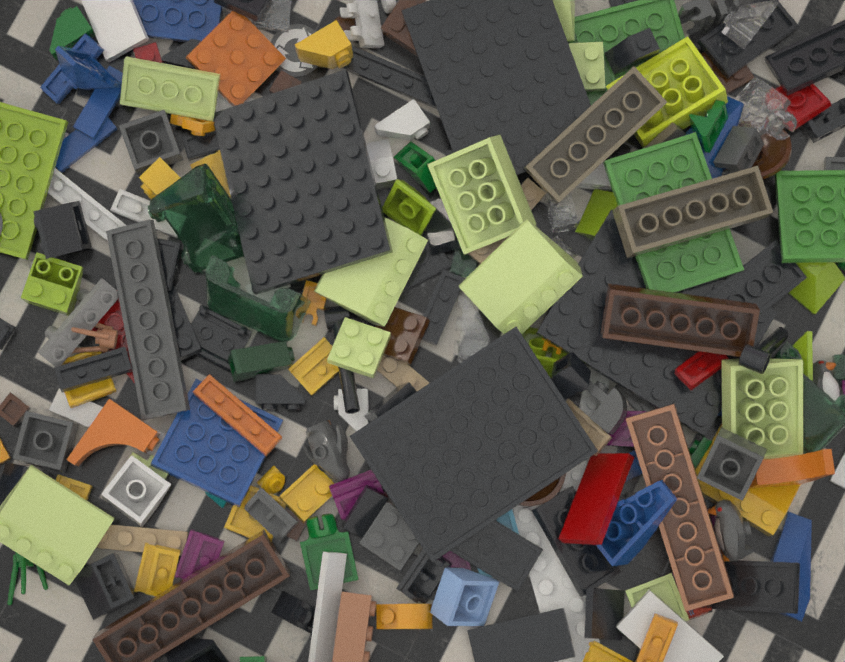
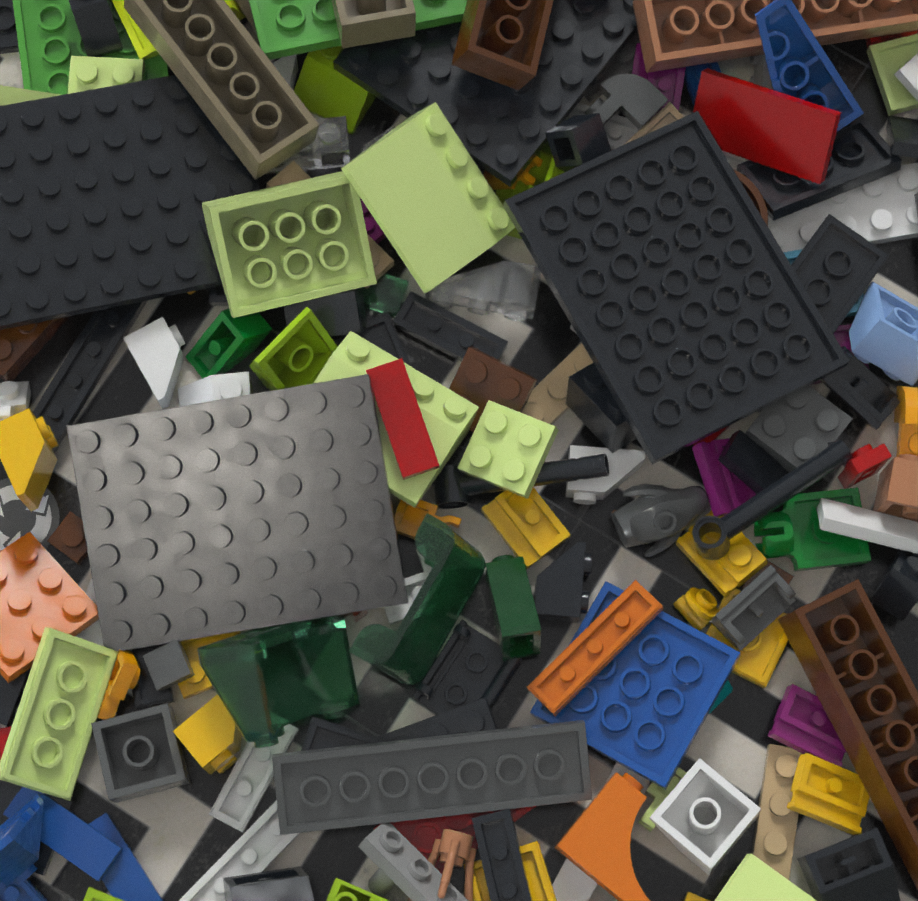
camera: 90 degrees left, 5 degrees down
none -> dark grey tile [143,639,195,692]
none -> red tile [366,358,440,480]
none -> black piece [692,439,853,560]
none -> red plate [838,443,892,489]

